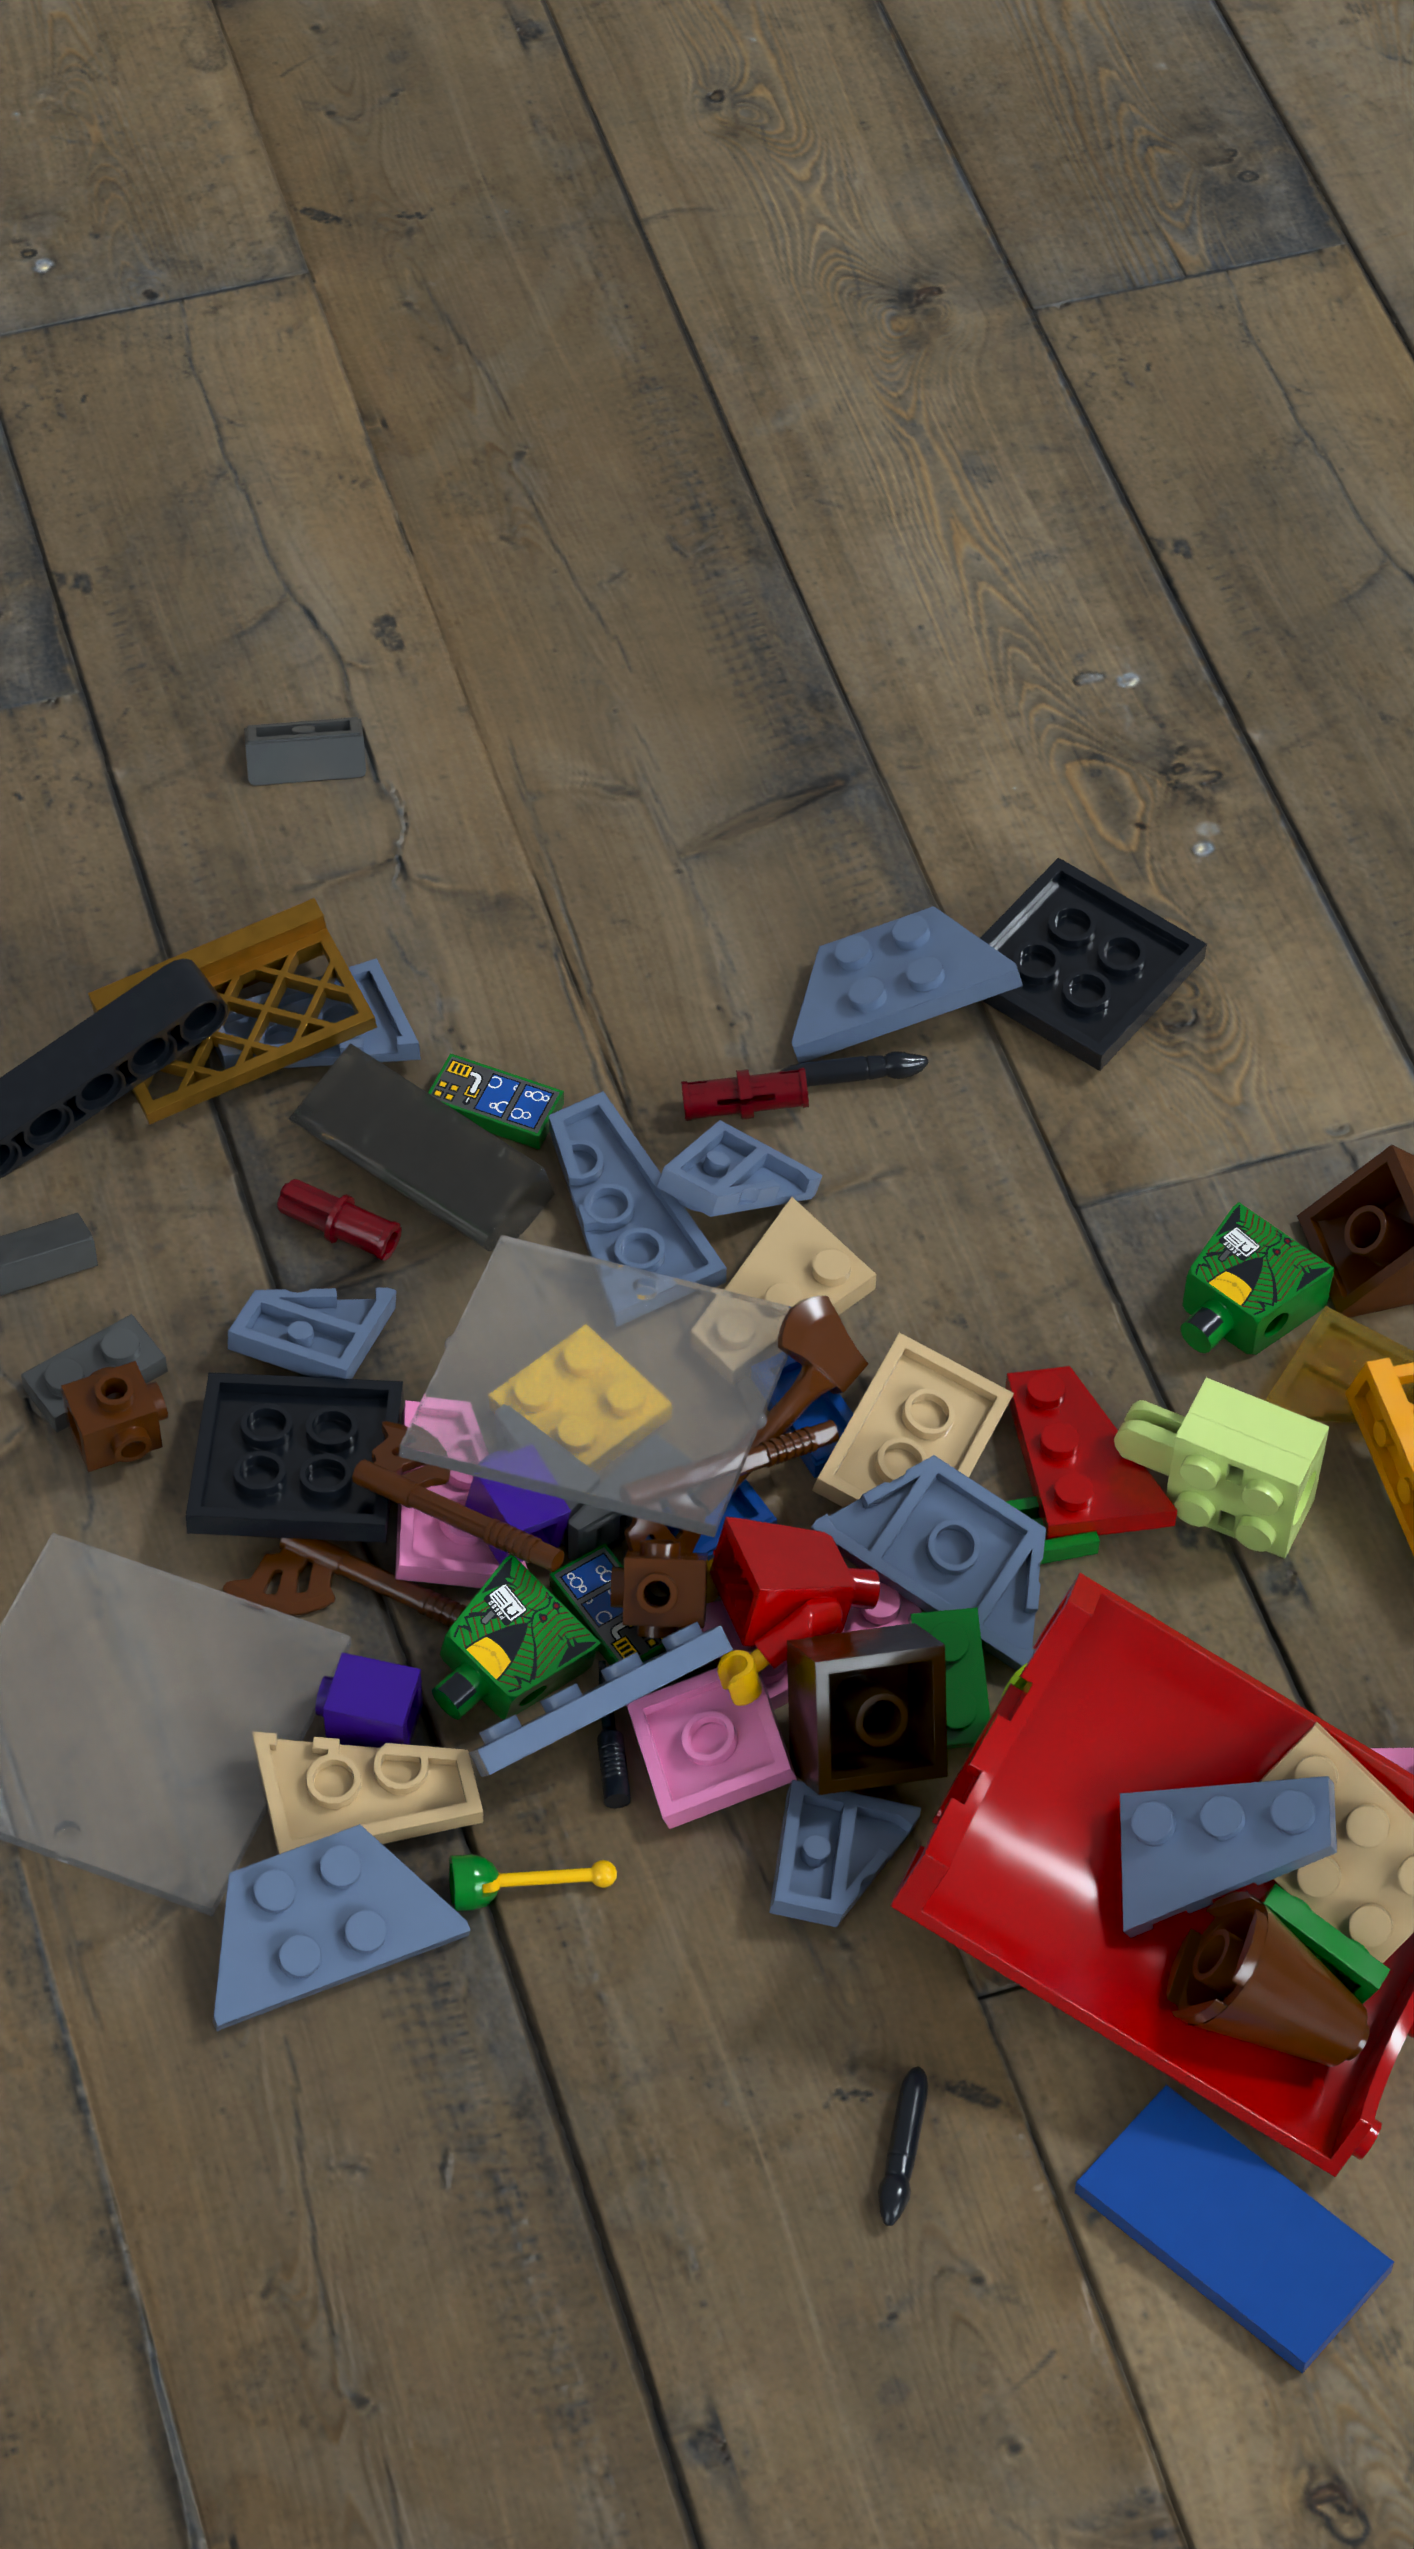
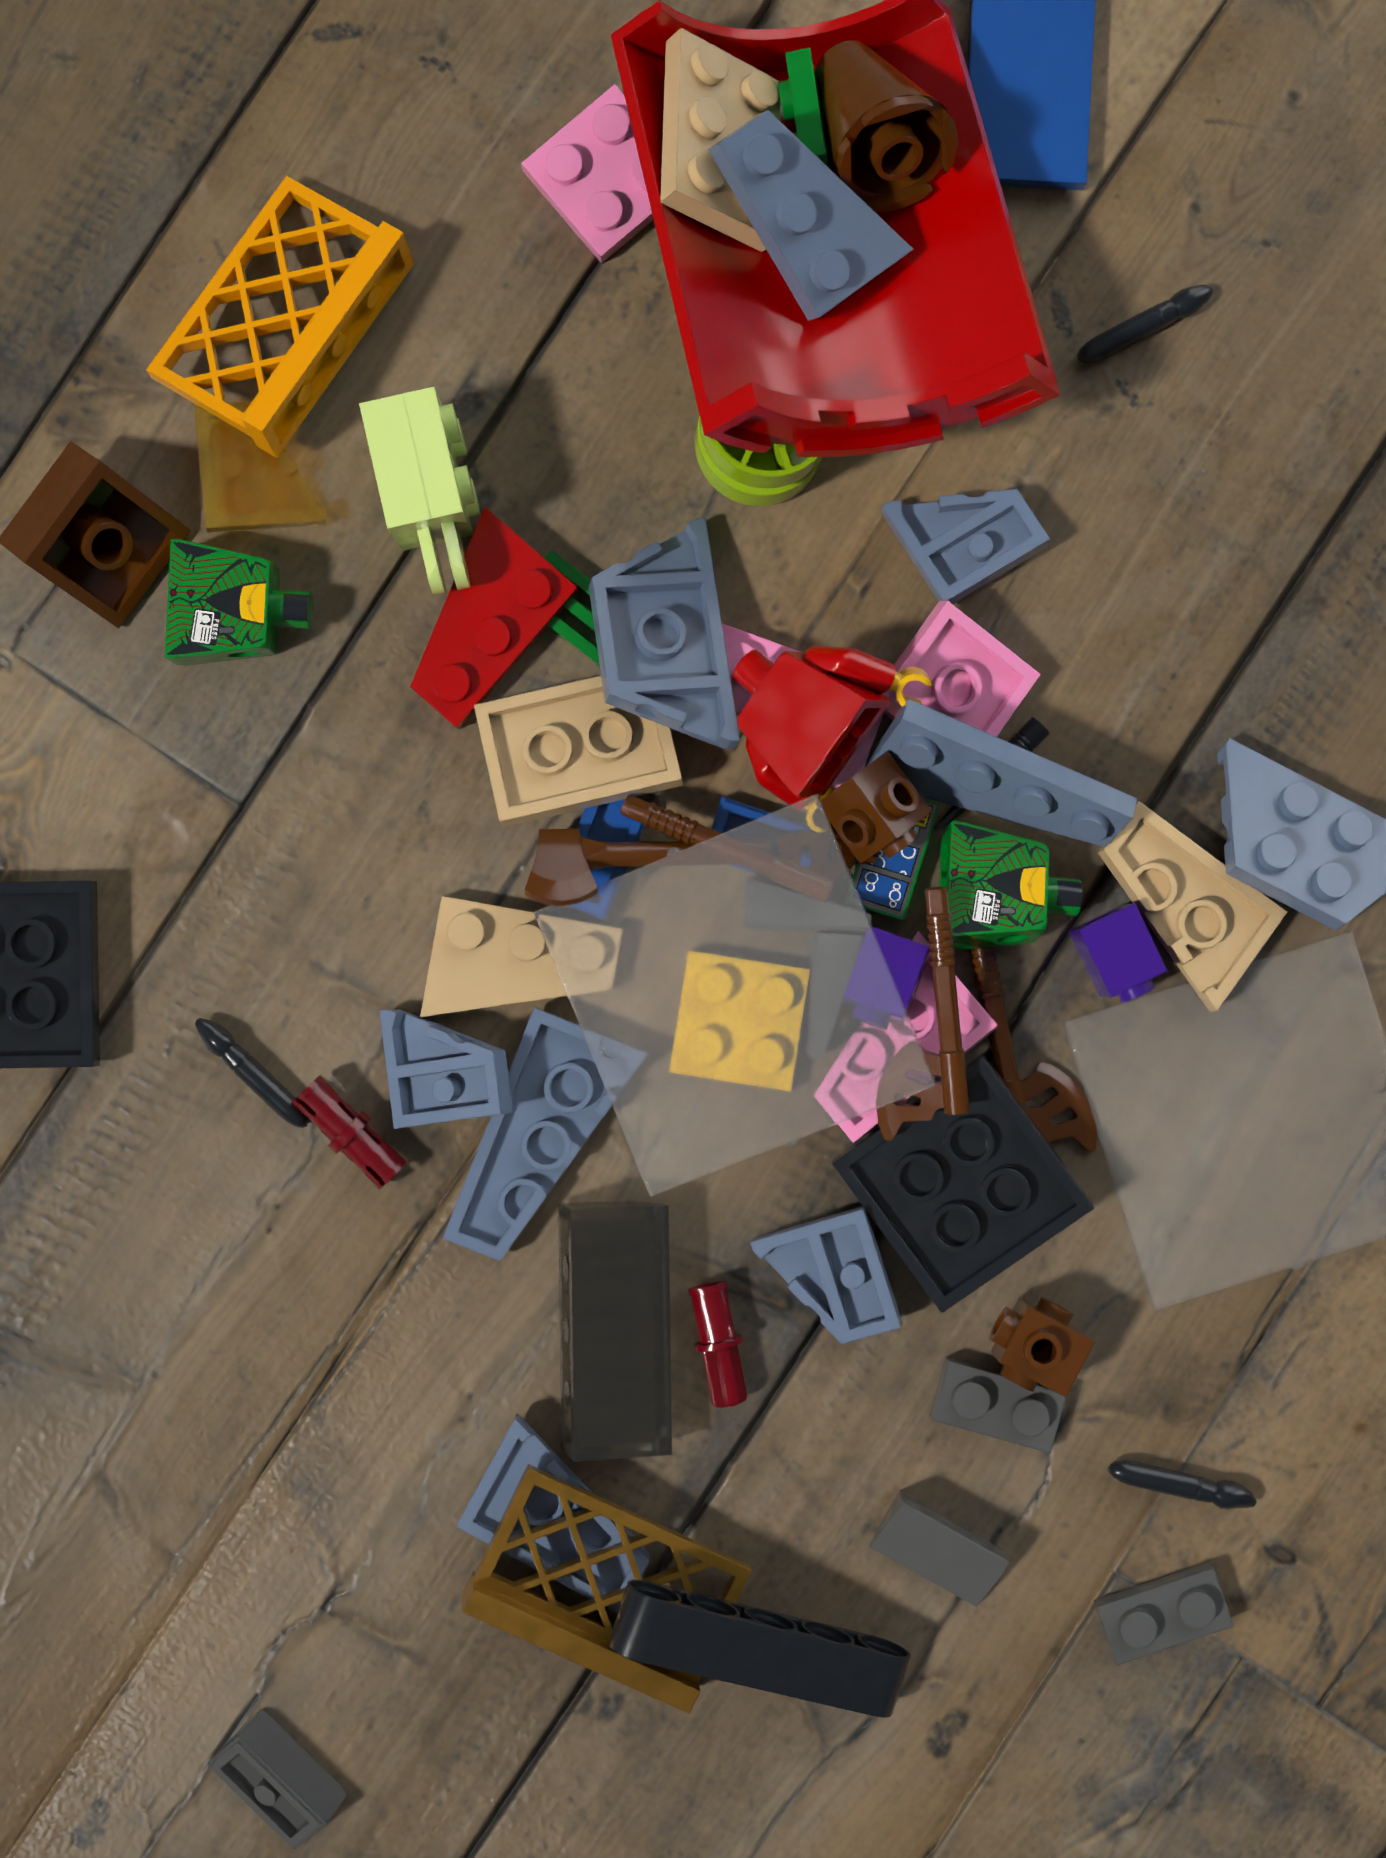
camera: 130 degrees left, 35 degrees up
tile [425,1053,564,1150] -> none
hinge [449,1854,617,1911] -> none
dark brown brick [787,1623,948,1795] -> none
sand blue wing [791,906,1023,1063] -> none
green plate [908,1607,991,1749] -> none

